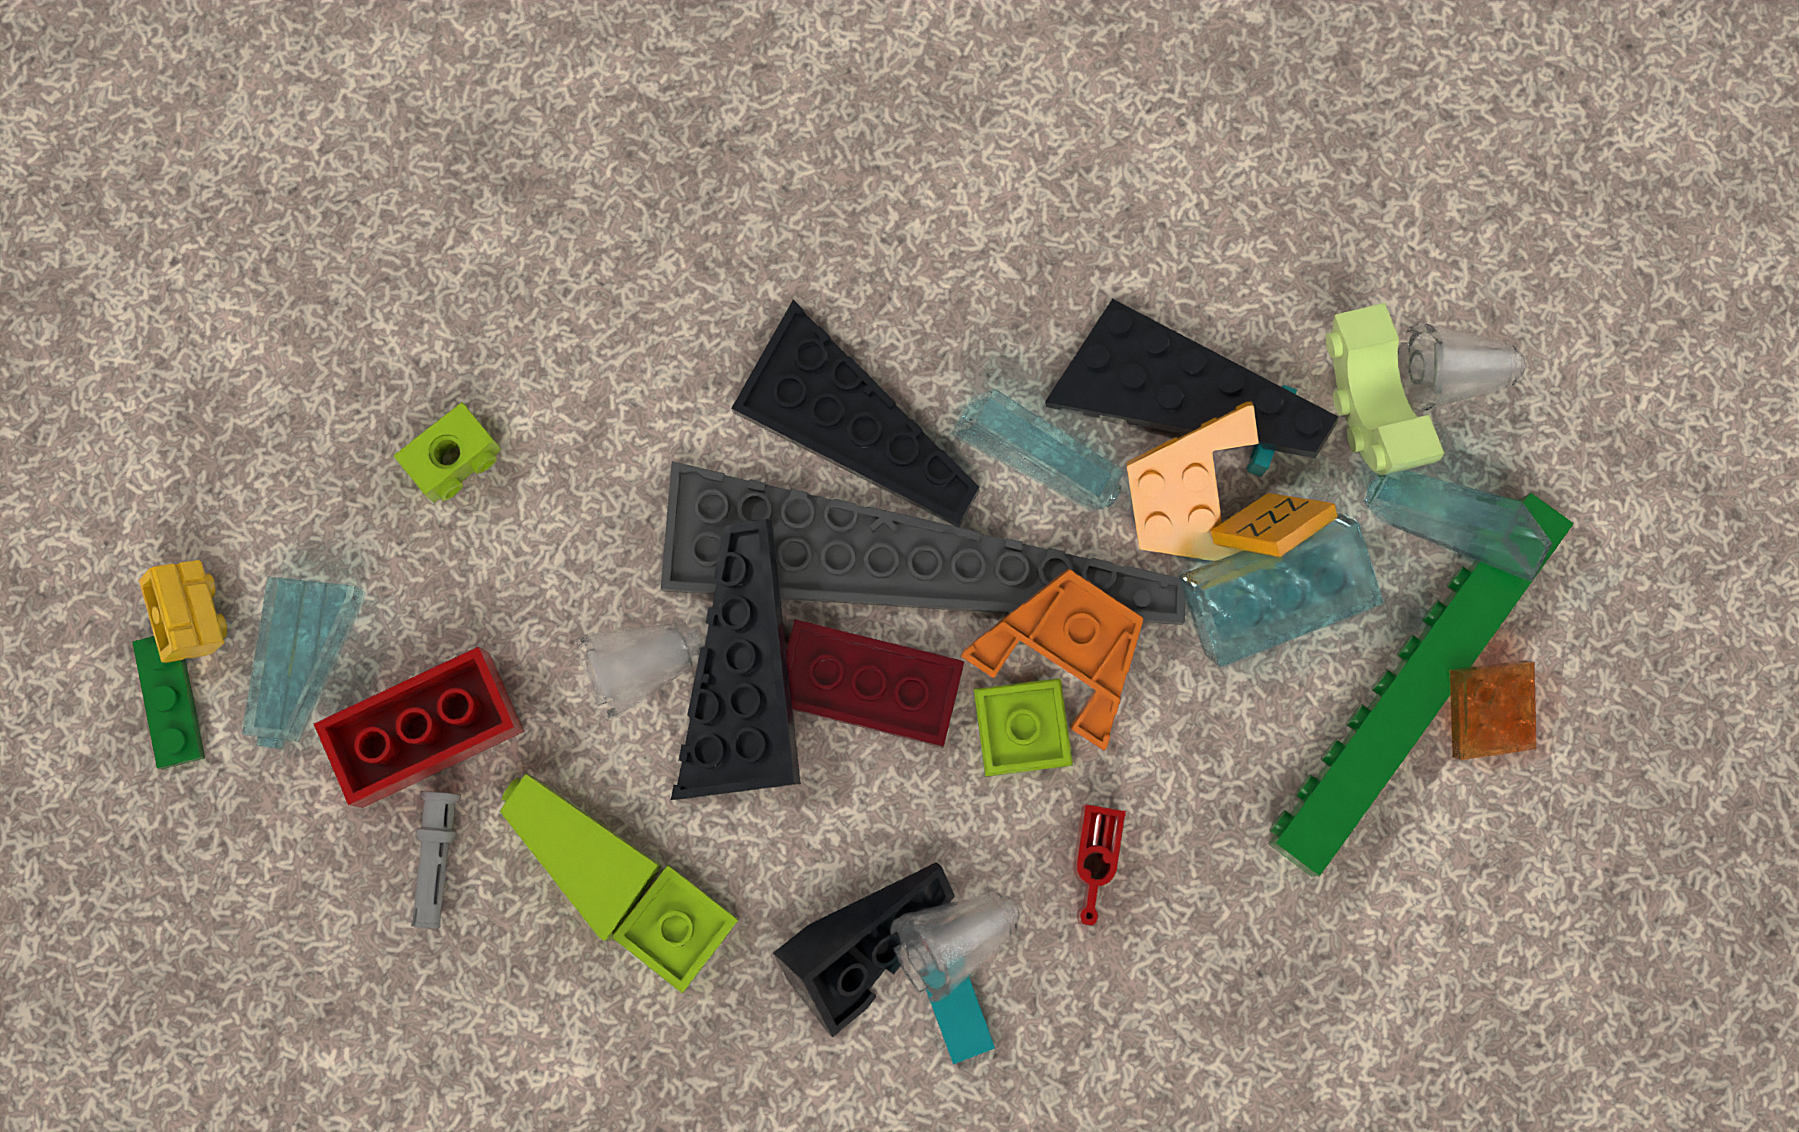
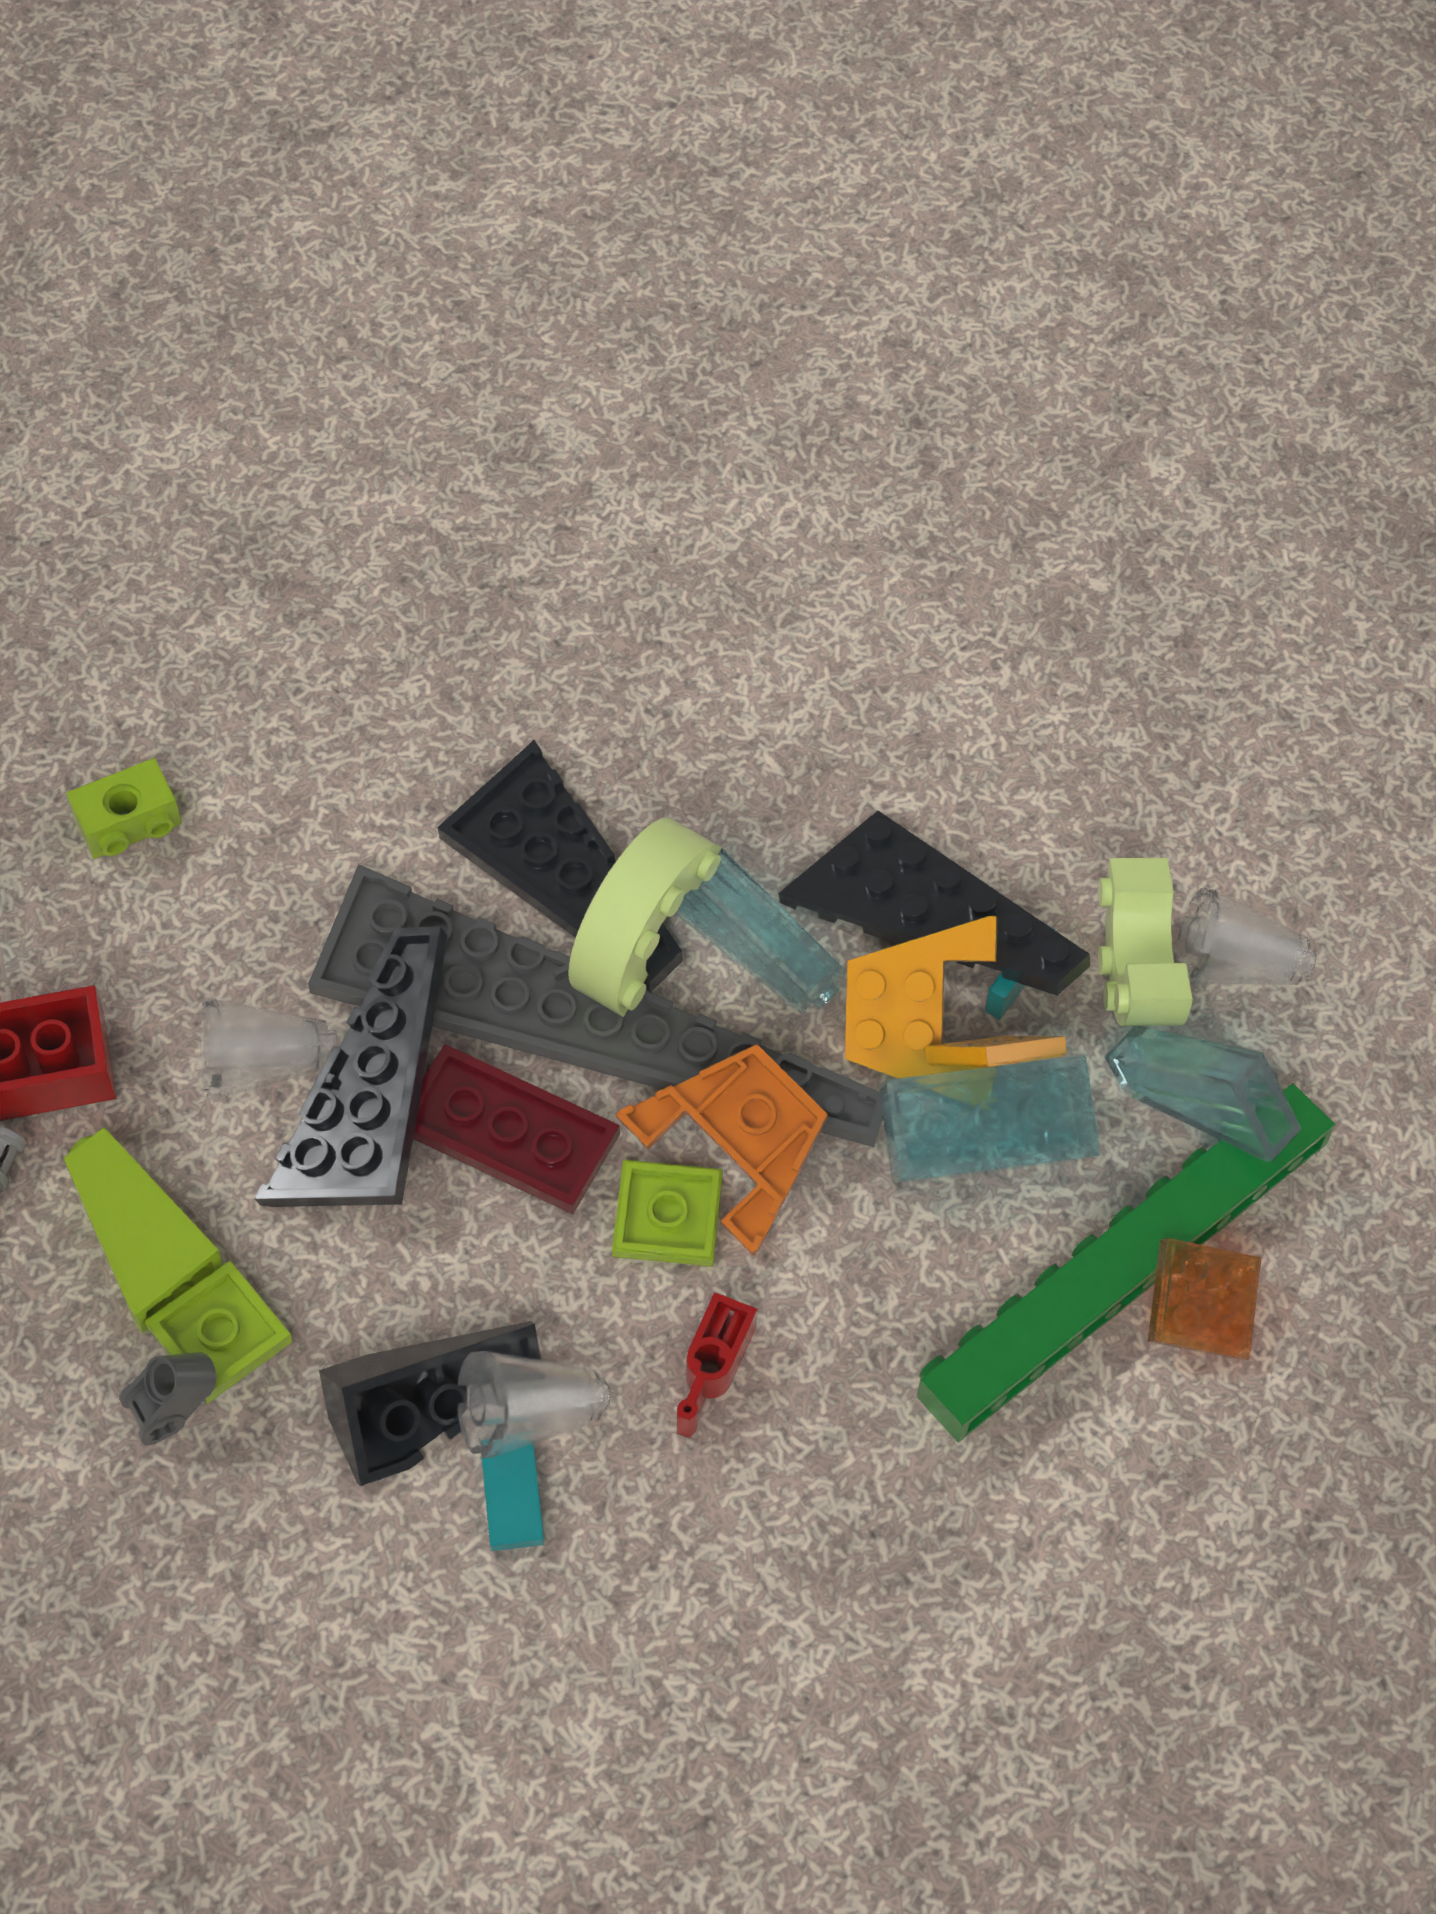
camera: 10 degrees right, 20 degrees down
none -> dark grey piece [119,1352,216,1445]
none -> yellowish green brick [568,817,722,1017]

